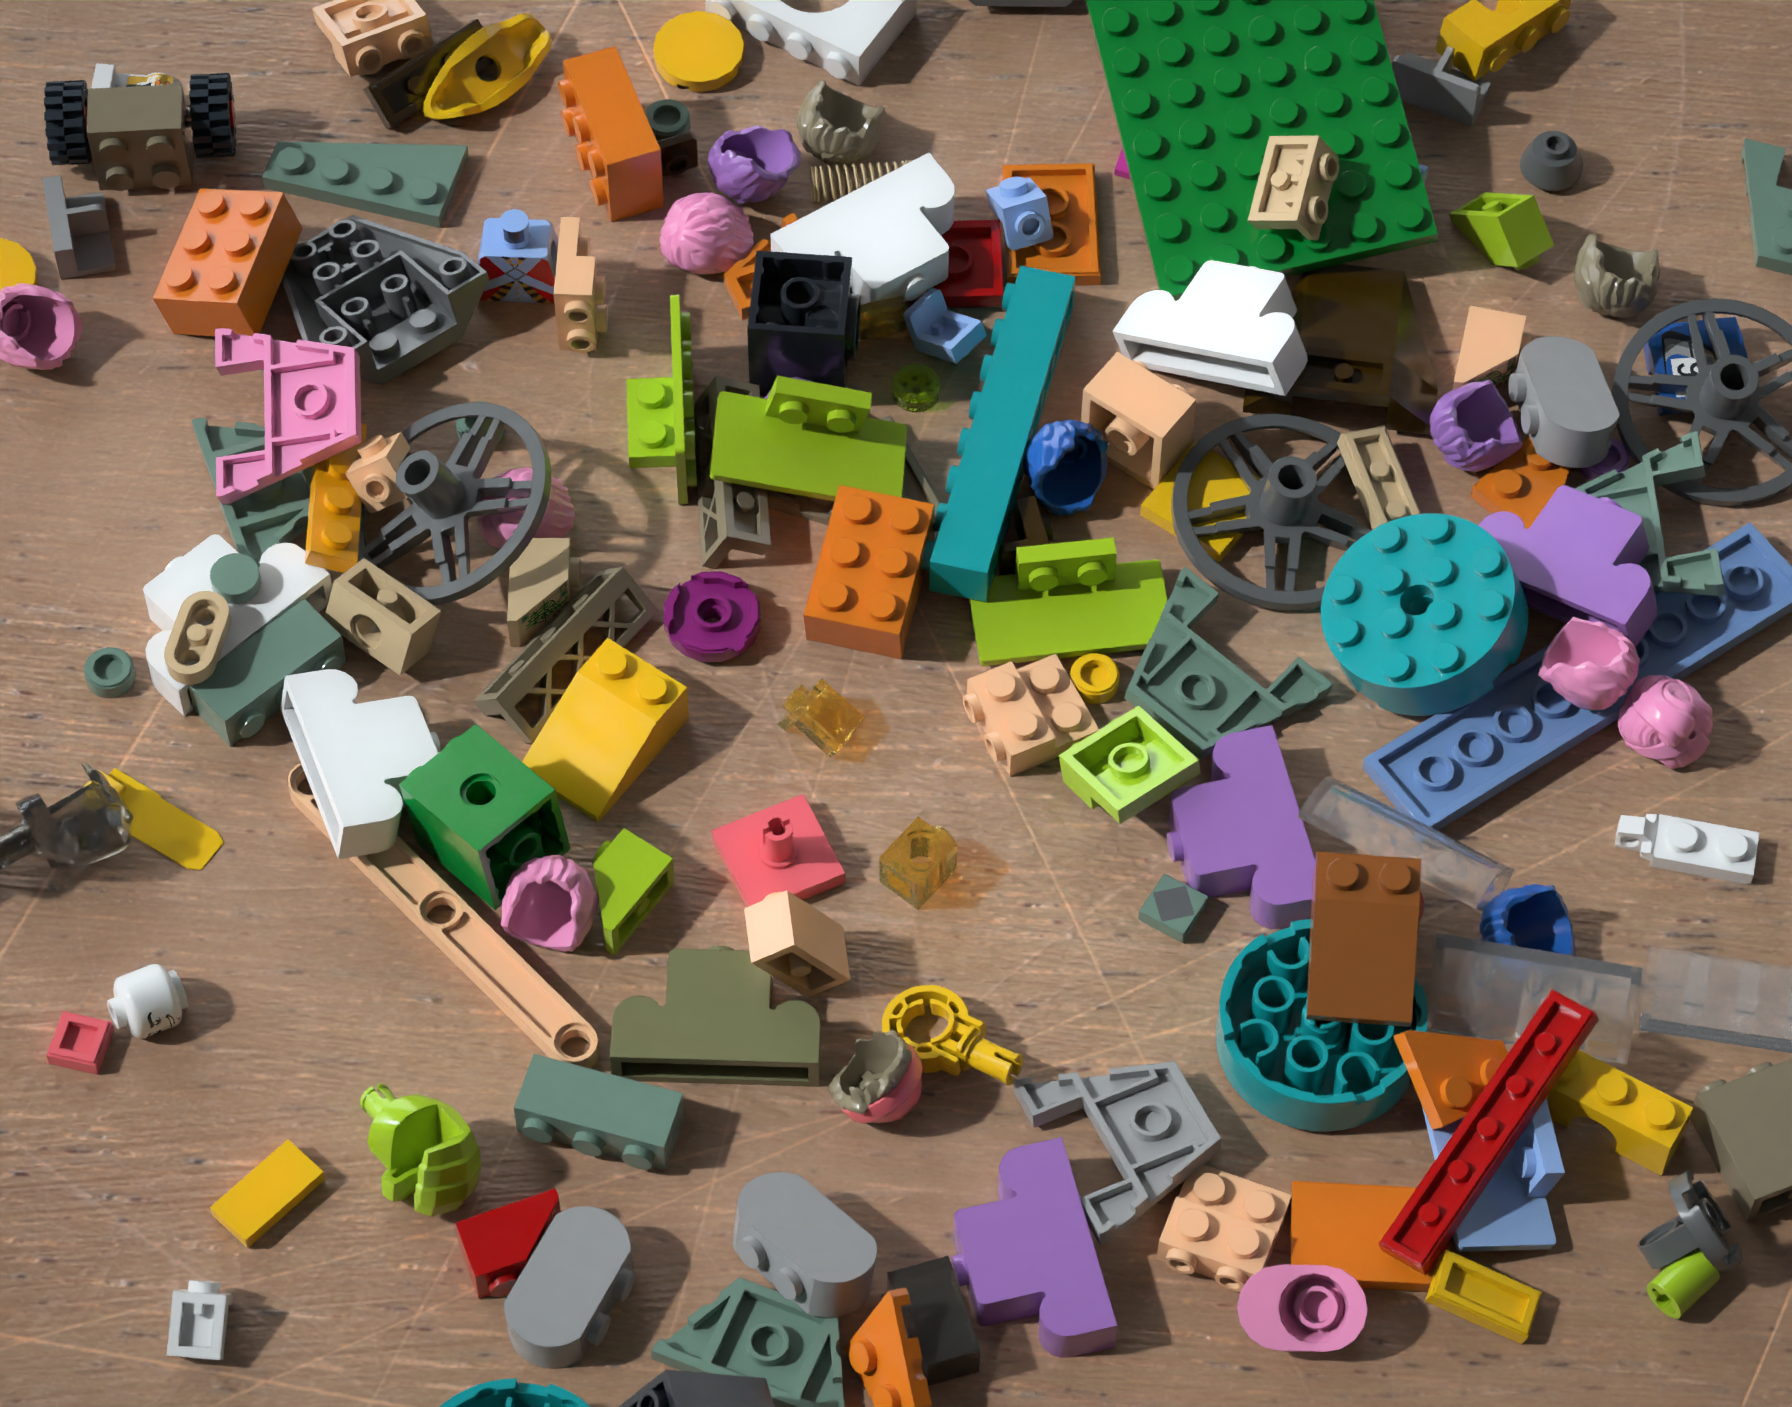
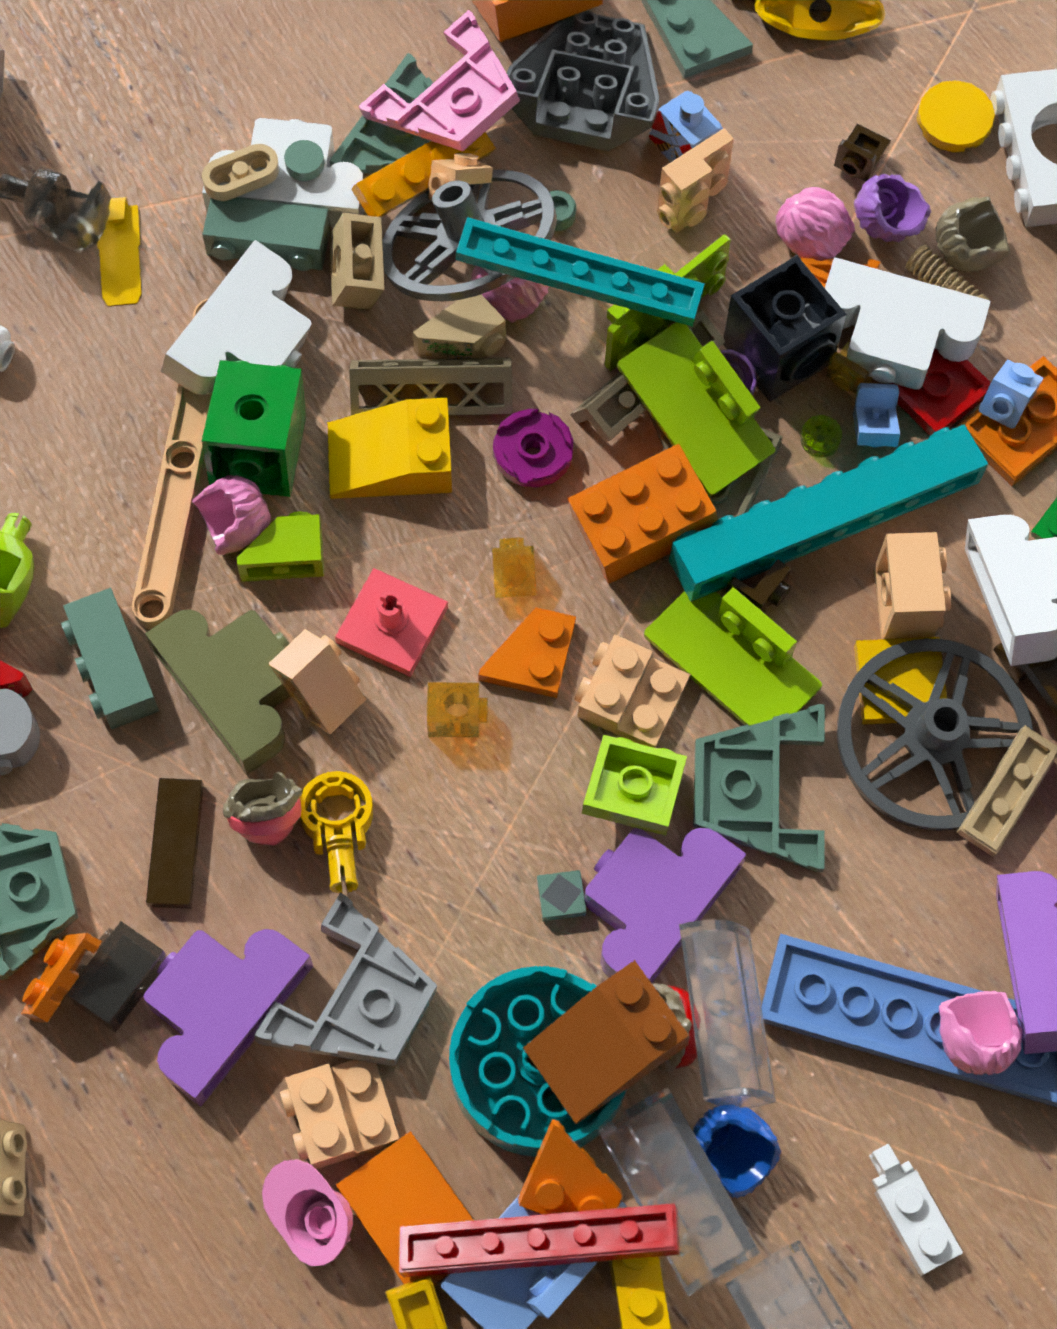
camera: 50 degrees right, 10 degrees up
sand green tile [84,647,136,698] -> none
orange brick [558,46,664,222] -> none
sand green tile [645,99,691,141] -> none
light grey brick [732,1172,877,1318] -> none
blue hair [1024,420,1108,516] -> none
yellow tile [1070,653,1120,704] -> none
teal brick [1321,513,1528,716] -> none
bright pink hair [1618,675,1713,769] -> none
none -> dark brown tile [146,778,204,909]
none -> teal plate [455,217,705,326]
none -> orange wing [478,607,576,698]

